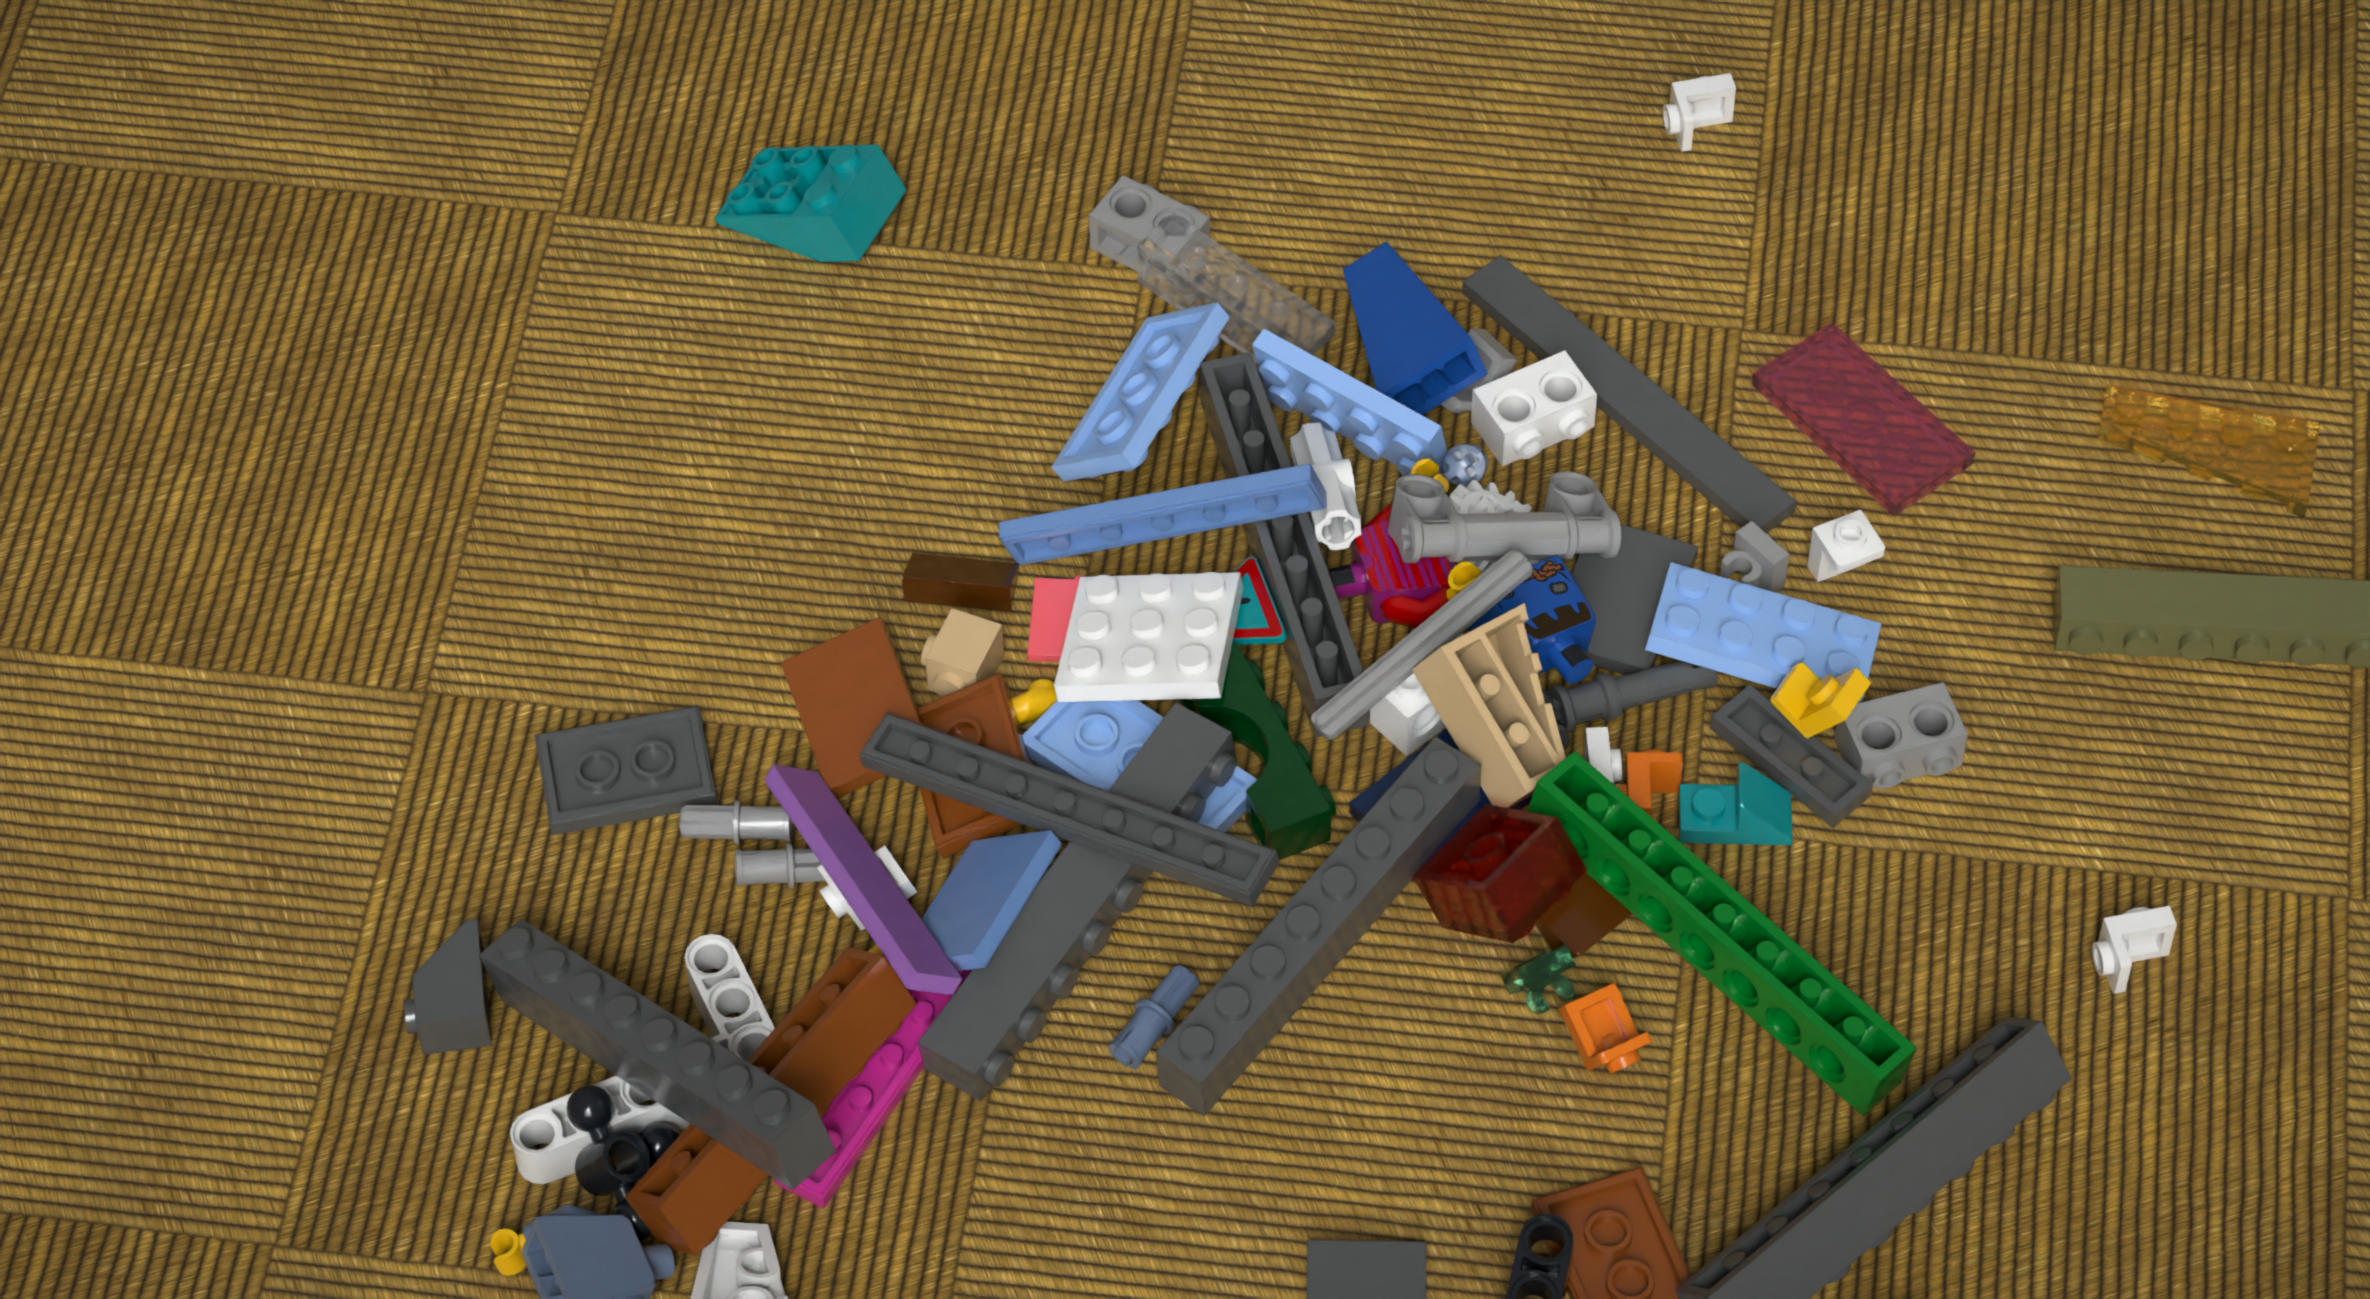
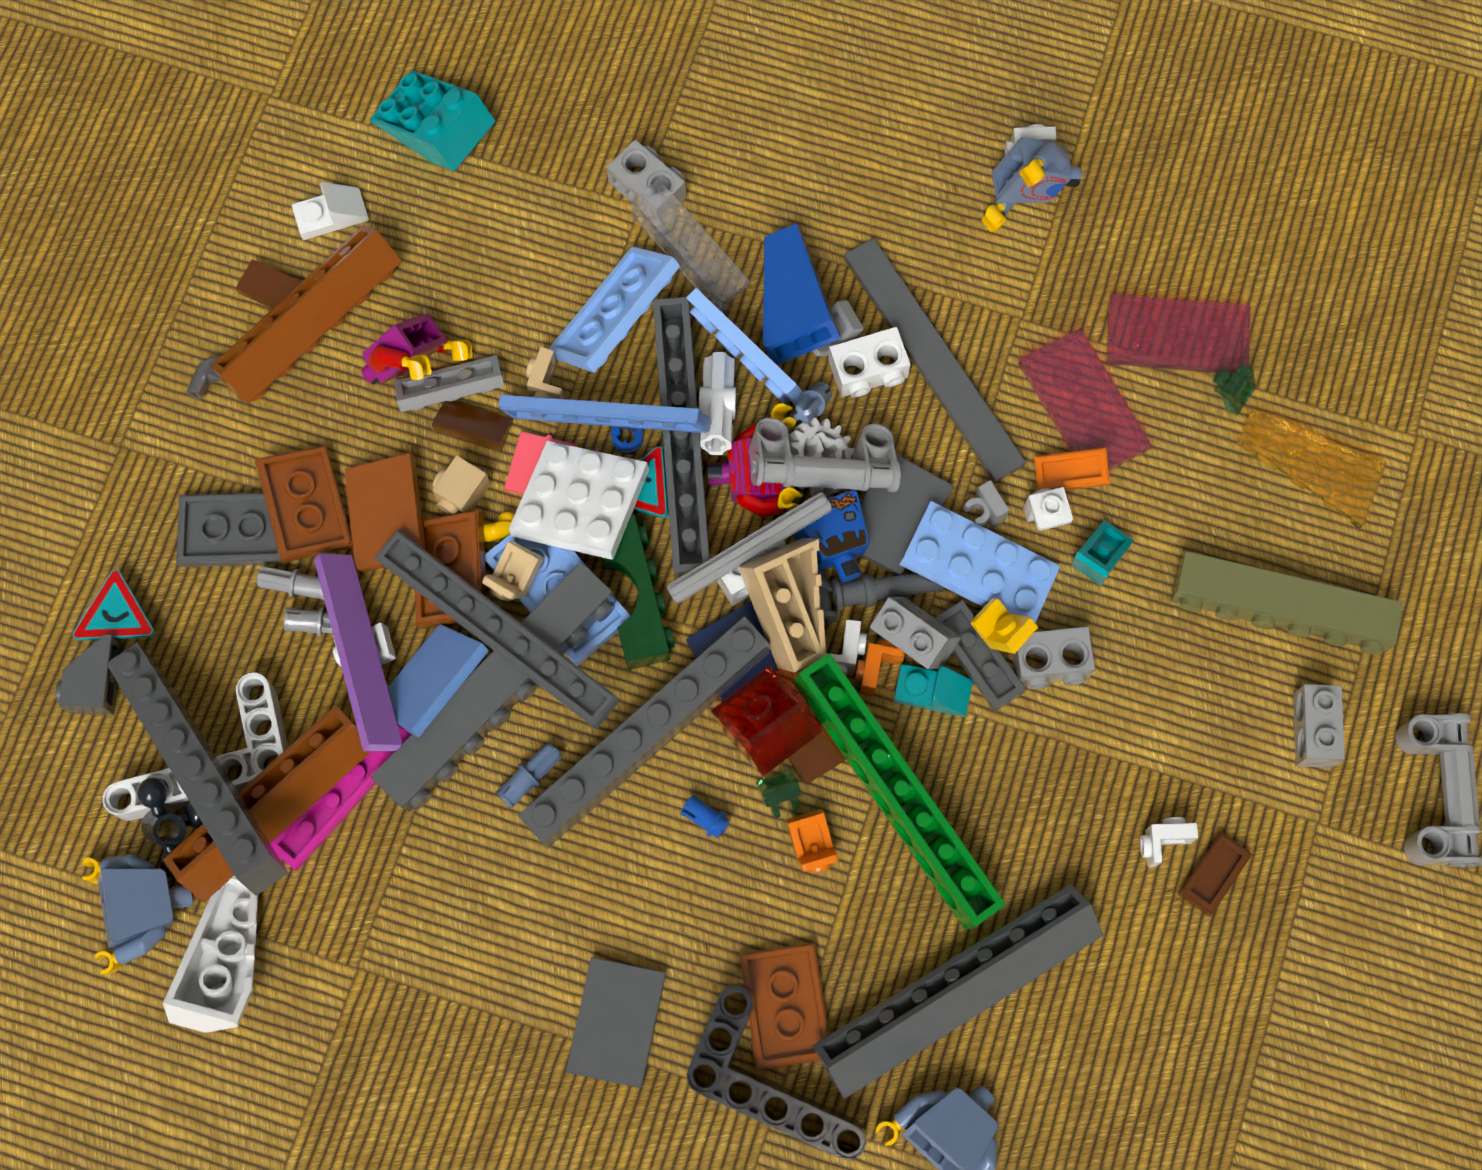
camera: 10 degrees right, 20 degrees up
none -> piece [72,569,155,641]
none -> flat silver arm [186,356,221,400]
none -> dark orange brick [210,225,402,404]
none -> reddish brown tile [235,260,302,309]
none -> dark orange tile [255,445,353,563]
none -> white slope [291,182,369,240]
none -> torso [361,313,473,384]
none -> light grey plate [394,355,504,412]
none -> tan bracket [482,541,544,601]
none -> tan bracket [526,347,565,399]
none -> blue bush [611,426,643,454]
none -> blue pin [680,794,730,839]
none -> light grey brick [870,596,962,669]
none -> sand blue torso [981,137,1082,232]
none -> orange tile [1034,448,1111,491]
none -> teal slope [1072,520,1134,586]
none -> clear pink tile [1106,294,1251,375]
none -> reddish brown tile [1178,832,1253,916]
none -> clear green tile [1213,364,1256,415]
none -> light grey brick [1293,684,1345,768]

